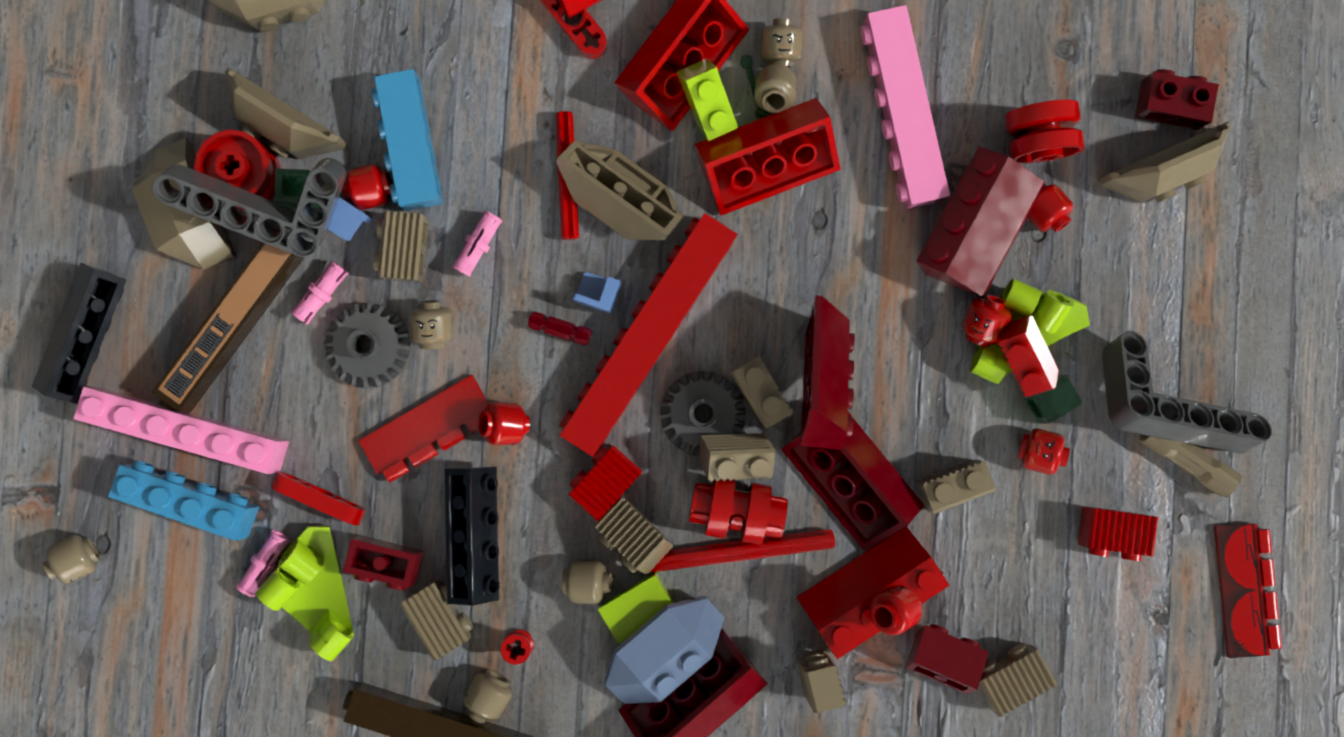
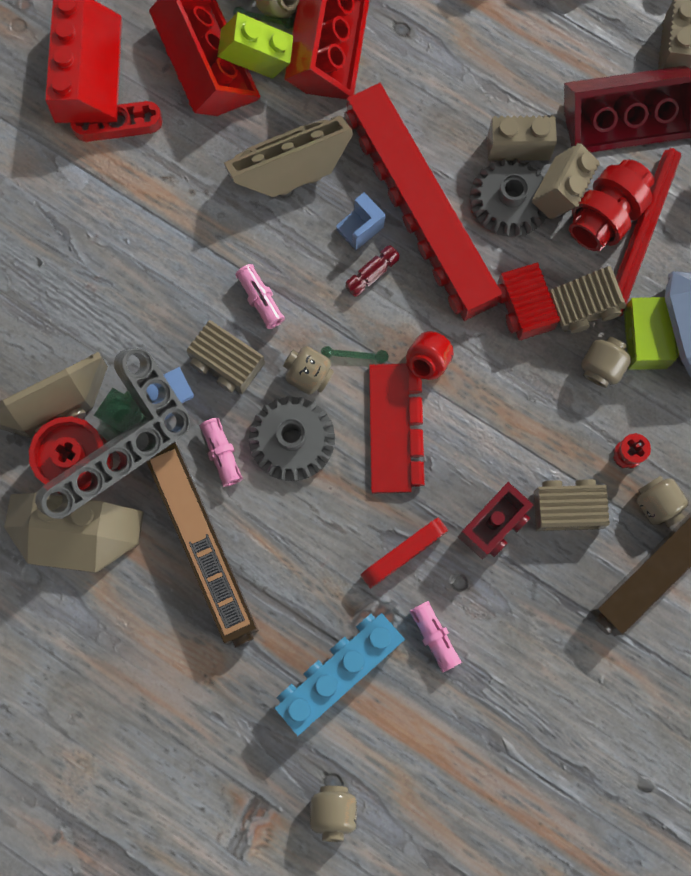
camera: 55 degrees left, 10 degrees down
black brick [32,263,126,404] -> none
bright pink brick [74,387,289,474] -> none
lime panel [255,525,354,662] -> none
red head [342,164,392,210] -> none
dark azure brick [372,69,444,211] -> none
black brick [445,467,500,606] -> none
red axle [555,111,579,240] -> none
dark red slope [800,295,855,450] -> none
none -> clear green hinge [321,346,389,364]

